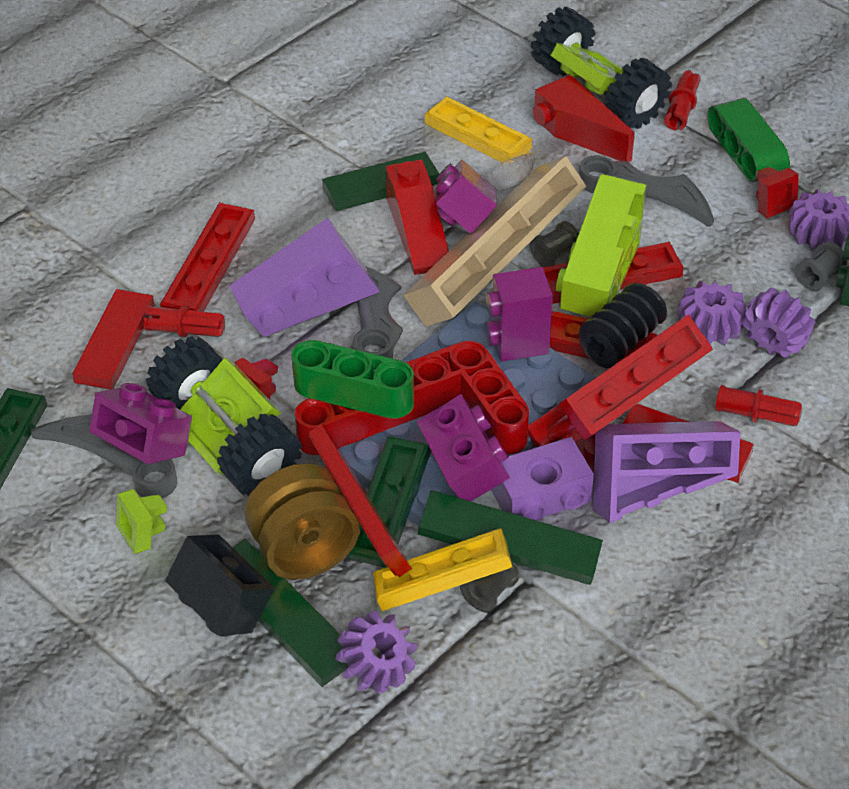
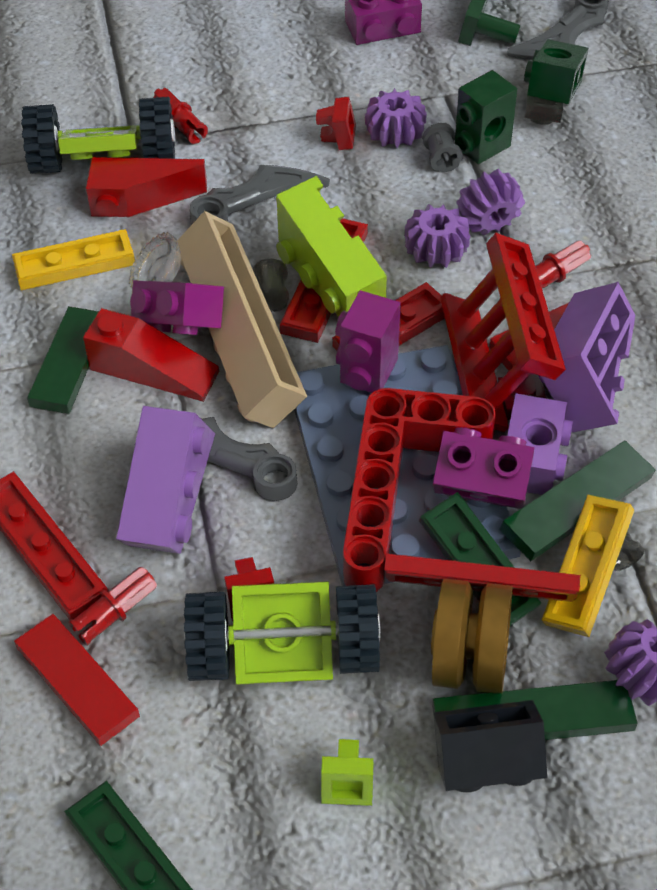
camera: 55 degrees left, 5 degrees up
dark grey piece [30,414,178,498] -> none
magenta brick [89,383,192,464] -> none
green beam [291,340,414,419] -> none
black piece [579,283,667,369] -> none
green beam [707,98,790,182] -> none

